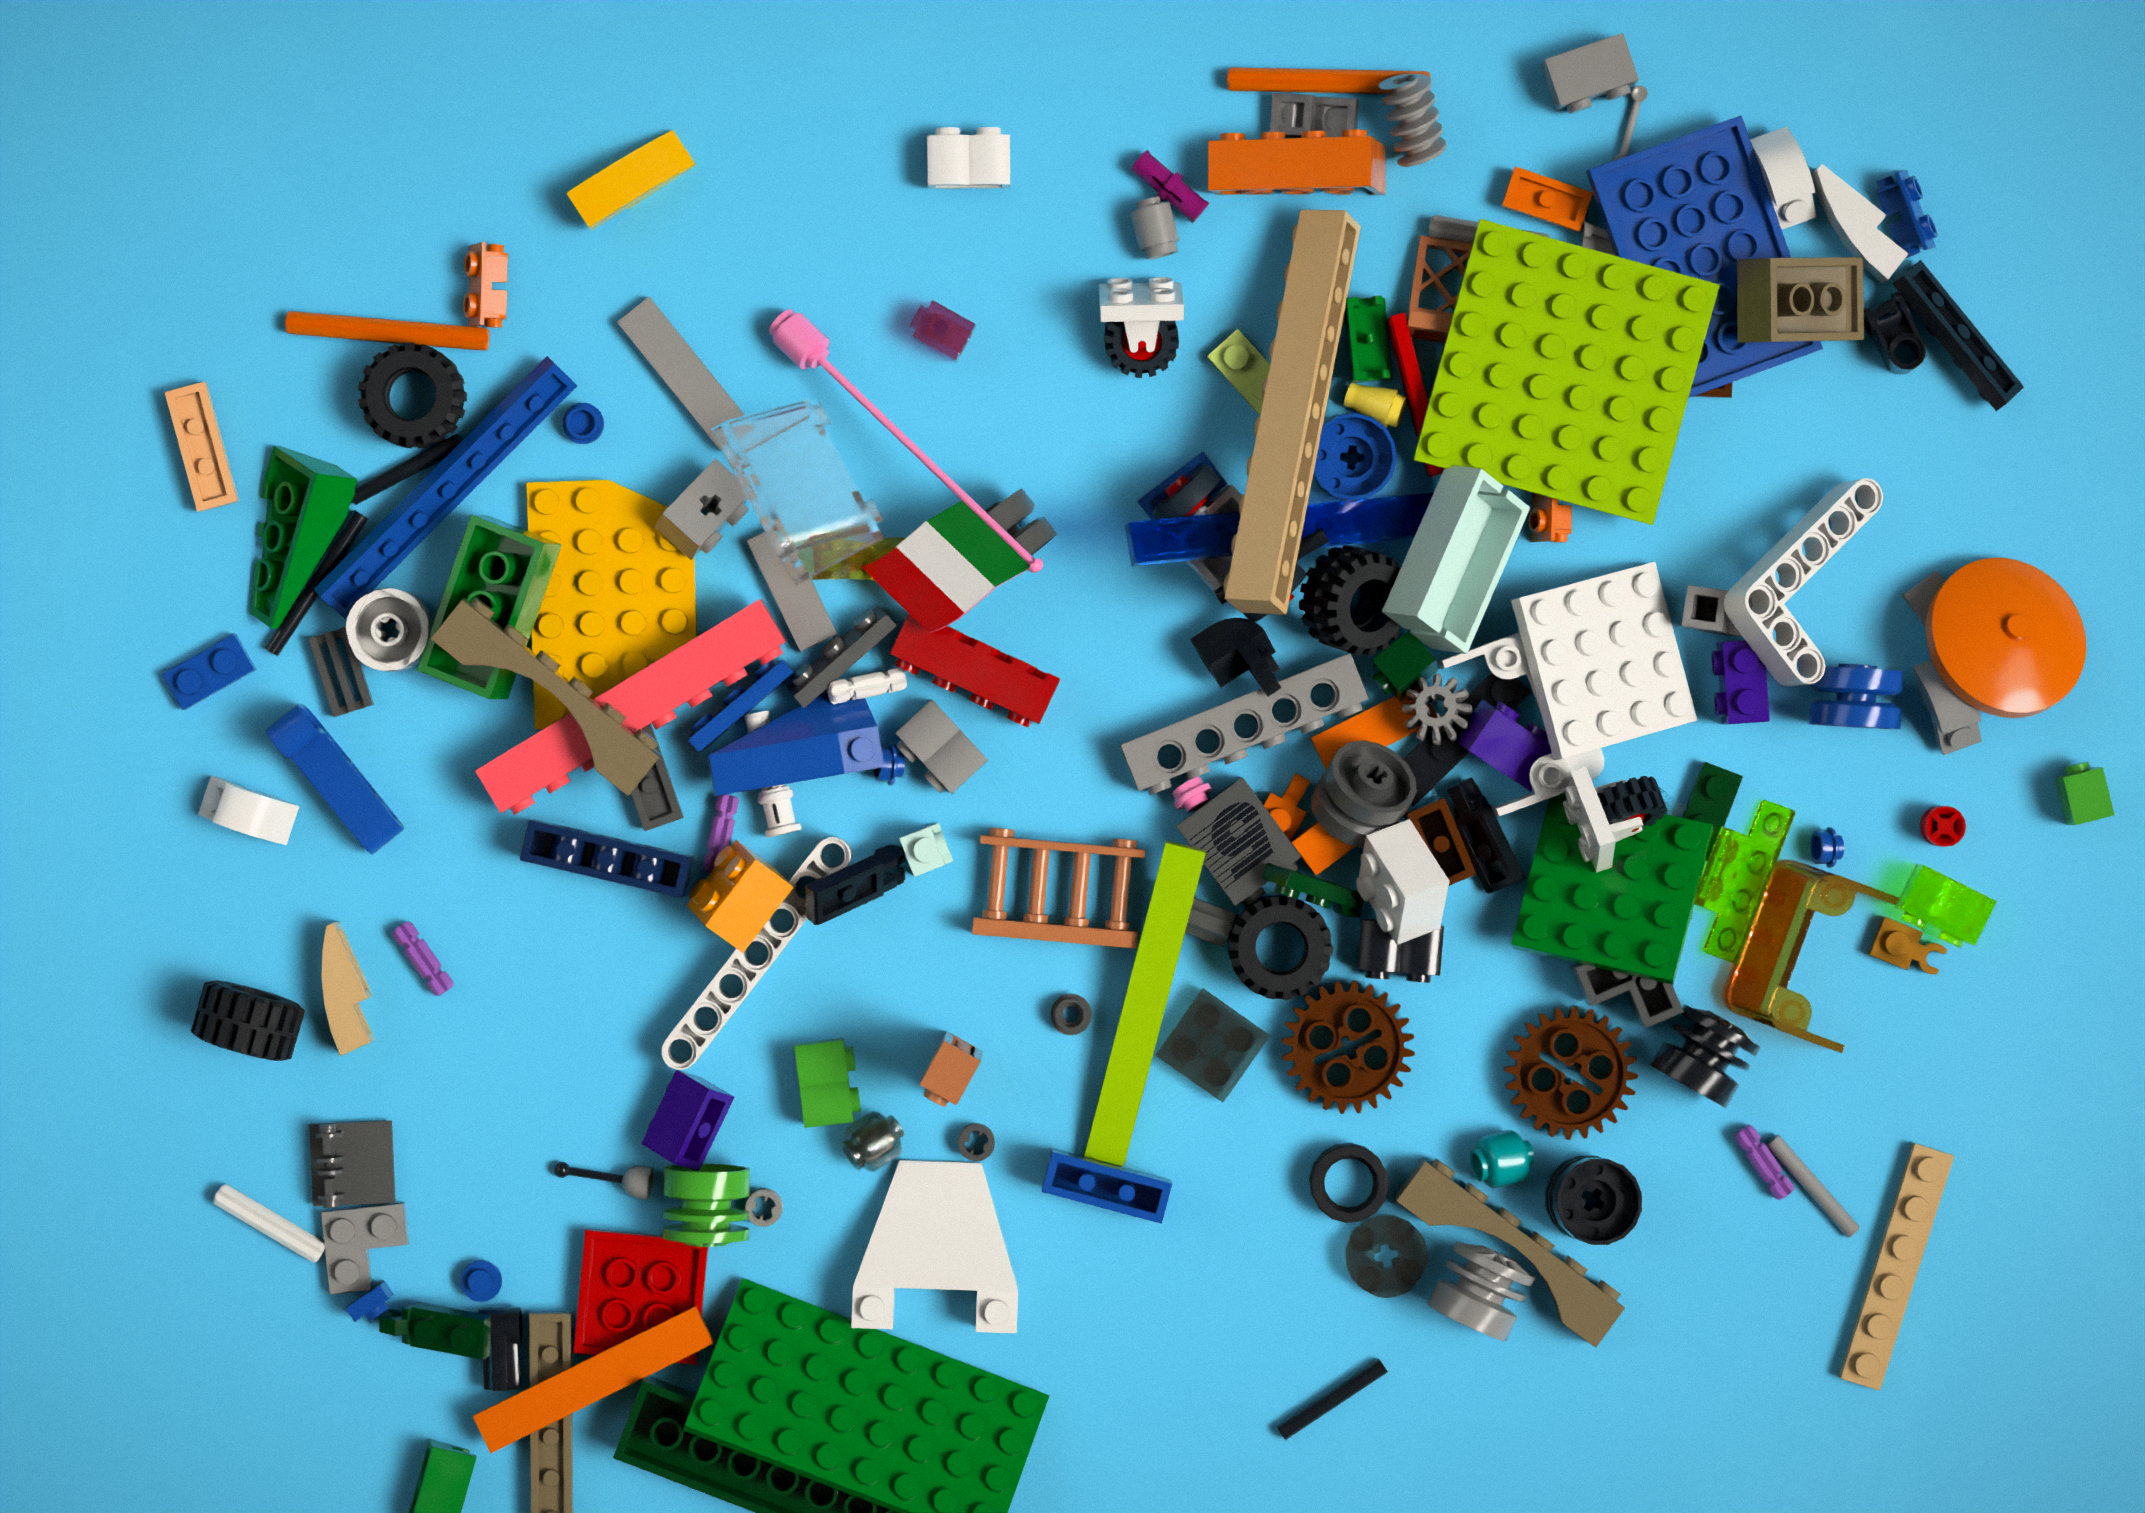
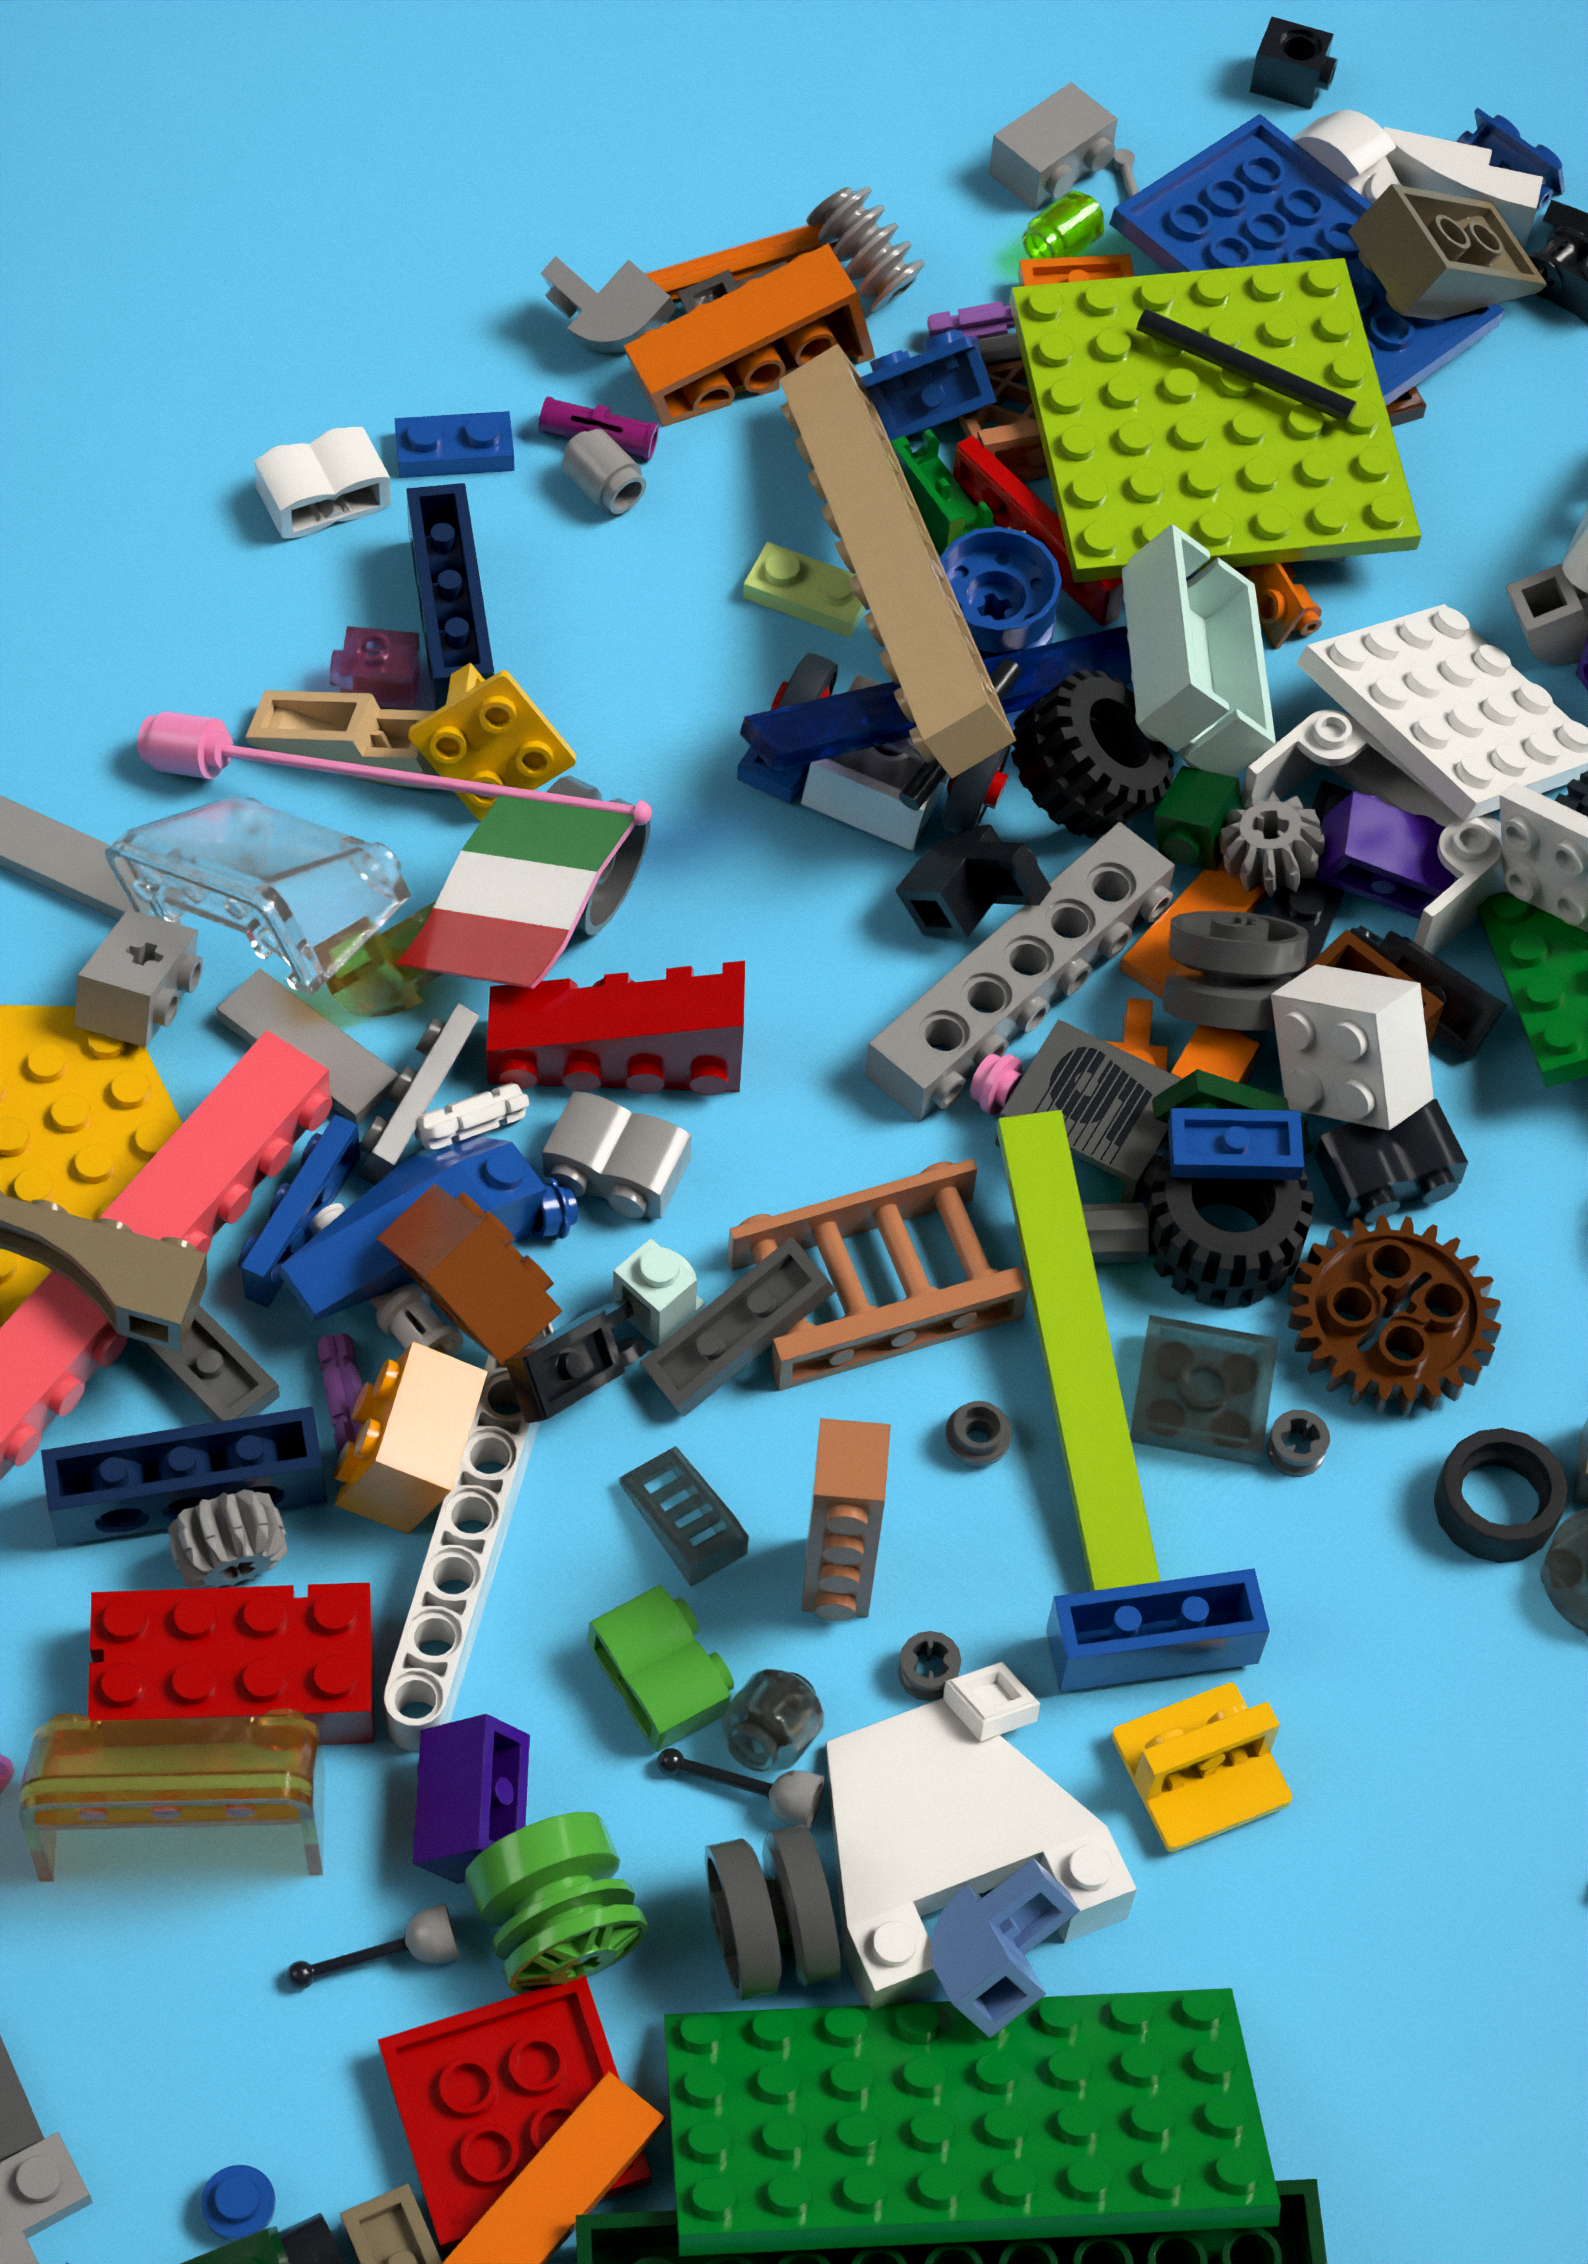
camera: 30 degrees left, 30 degrees down
light grey bush [745,1188,783,1227] -> none
white plate [1099,277,1184,378] -> none
none -> clear orange windscreen [19,1709,325,1882]
none -> red piece [87,1582,375,1754]
none -> light grey gear [168,1489,288,1588]
none -> tan slope [245,690,438,789]
none -> dark orange brick [377,1183,562,1367]
none -> blue plate [394,411,515,478]
none -> dark blue brick [406,483,494,711]
none -> yellow bracket [408,662,576,821]
none -> light grey brick [541,256,676,354]
none -> clear smoke slope [619,1446,749,1587]
none -> dark grey plate [640,1236,837,1417]
none -> hinge [657,1748,824,1830]
none -> dark grey wheel [705,1824,841,2001]
none -> blue bracket [860,329,998,441]
none -> medium lavender axle [927,301,1015,339]
none -> medium blue brick [931,1858,1080,2038]
none -> white tile [943,1662,1040,1742]
none -> clear neon green brick [1022,191,1104,259]
none -> yellow bracket [1112,1682,1293,1853]
none -> black bar [1136,309,1357,423]
none -> blue plate [1168,1108,1304,1180]
none -> black brick [1249,16,1338,109]
none -> dark grey bush [1267,1410,1330,1477]

